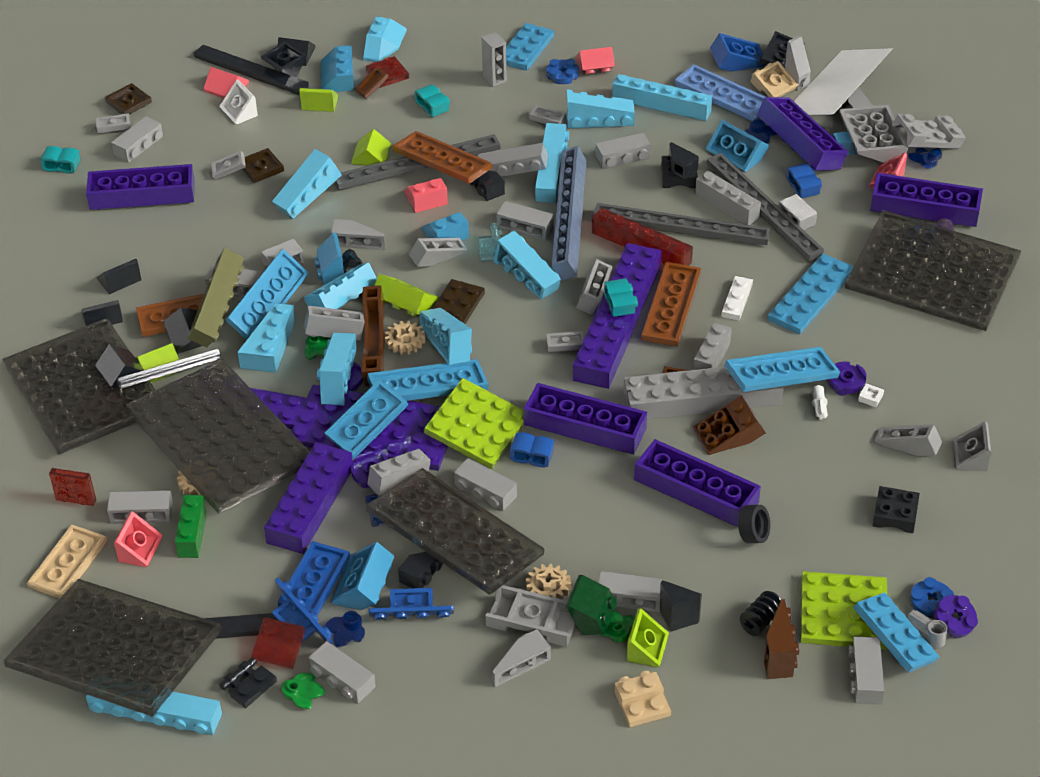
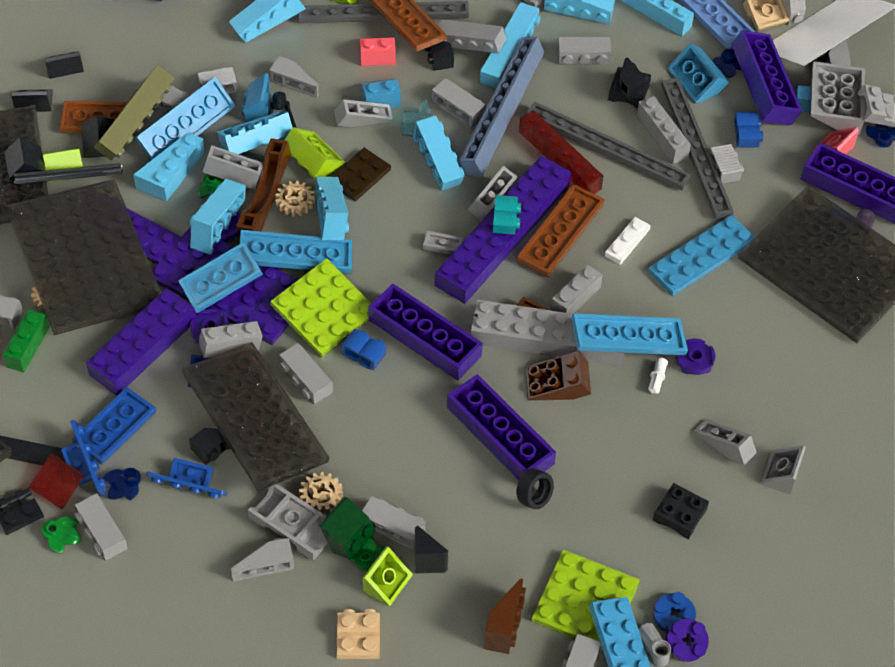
camera: 15 degrees right, 10 degrees up
dark azure slope [331,542,394,610] -> none
black piece [740,591,782,636] -> none
white plate [858,384,884,407] -> none

